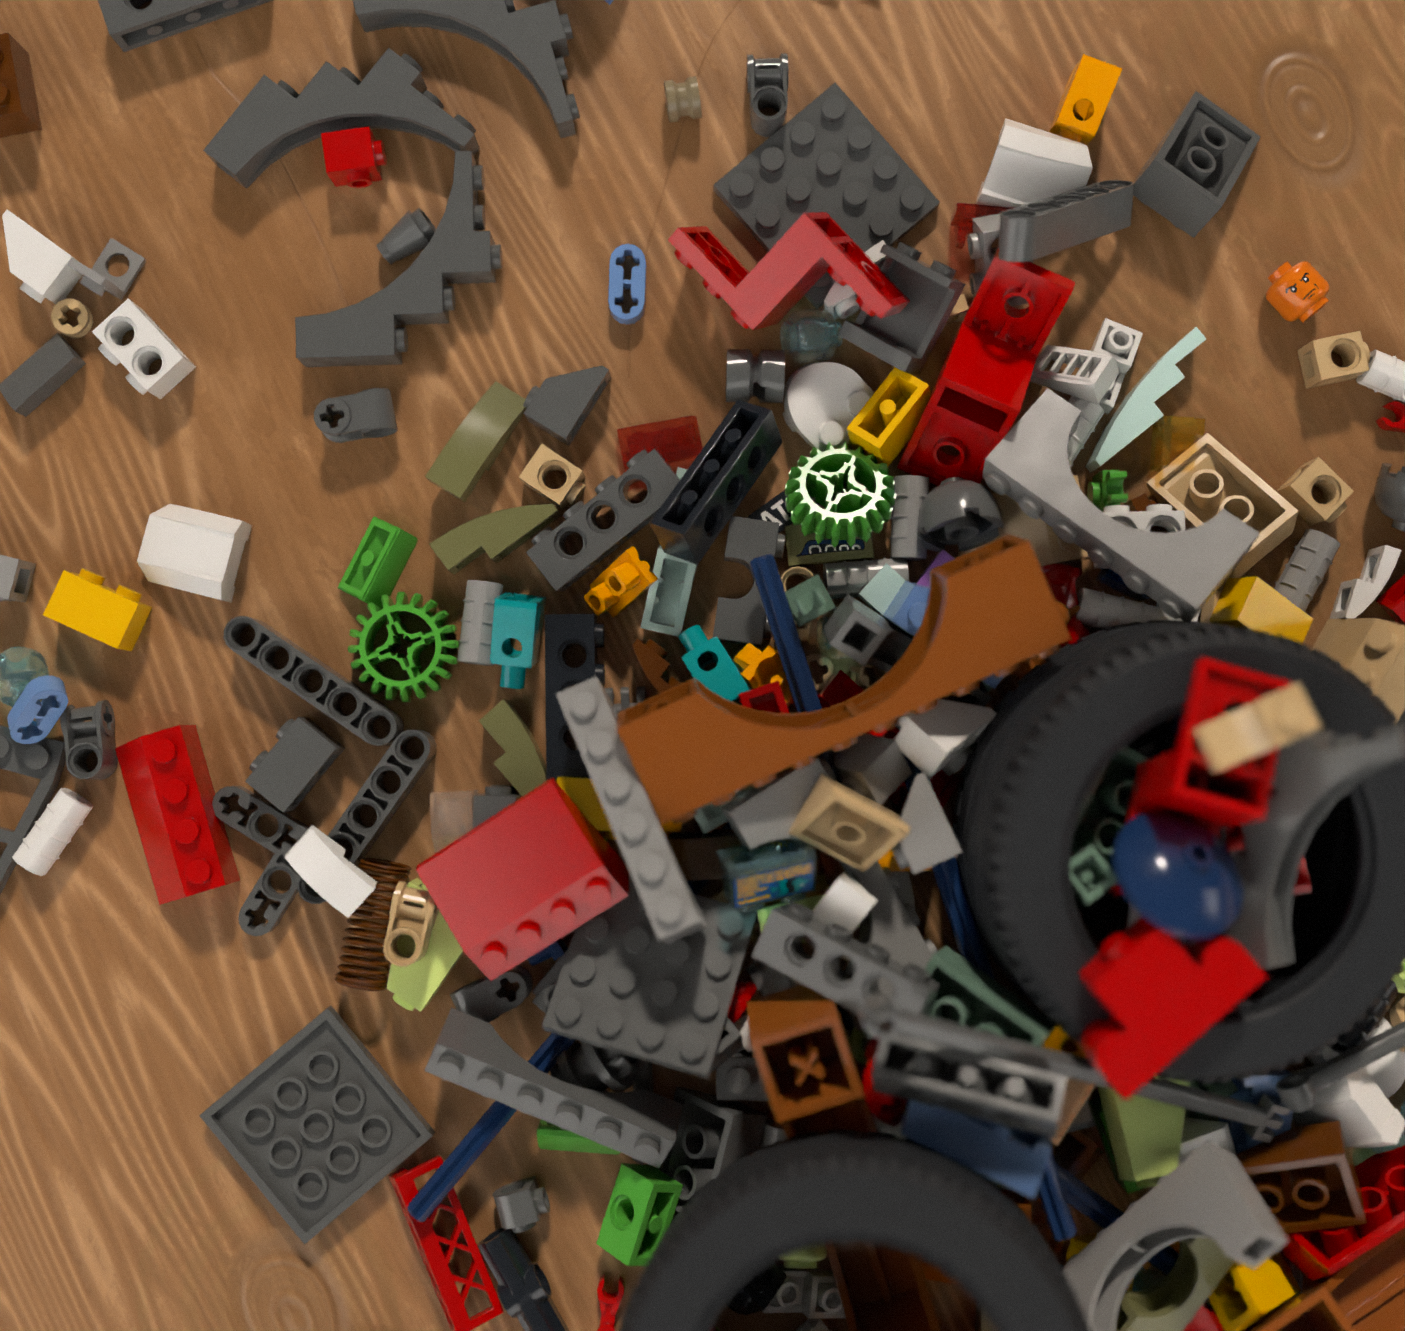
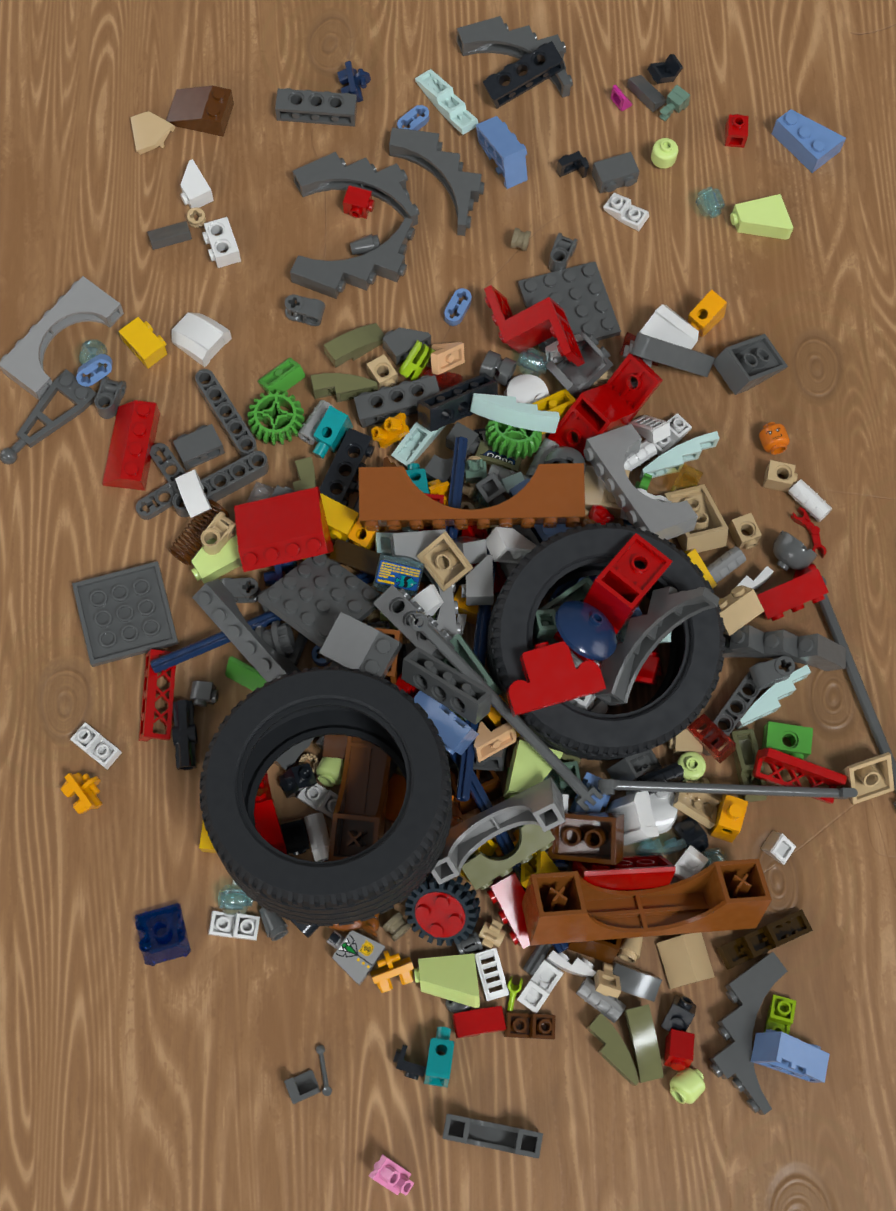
camera: 20 degrees right, 15 degrees down
white axle [12,788,93,876] -> none
light grey bracket [67,238,146,300] -> none
light grey arch [556,676,707,944] -> none
tan arch [1192,682,1321,773] -> none
none -> dark grey slope [319,612,403,680]
none -> lime arm [398,340,435,381]
none -> light nougat slope [431,342,465,375]
none -> light aqua slope [470,393,560,433]

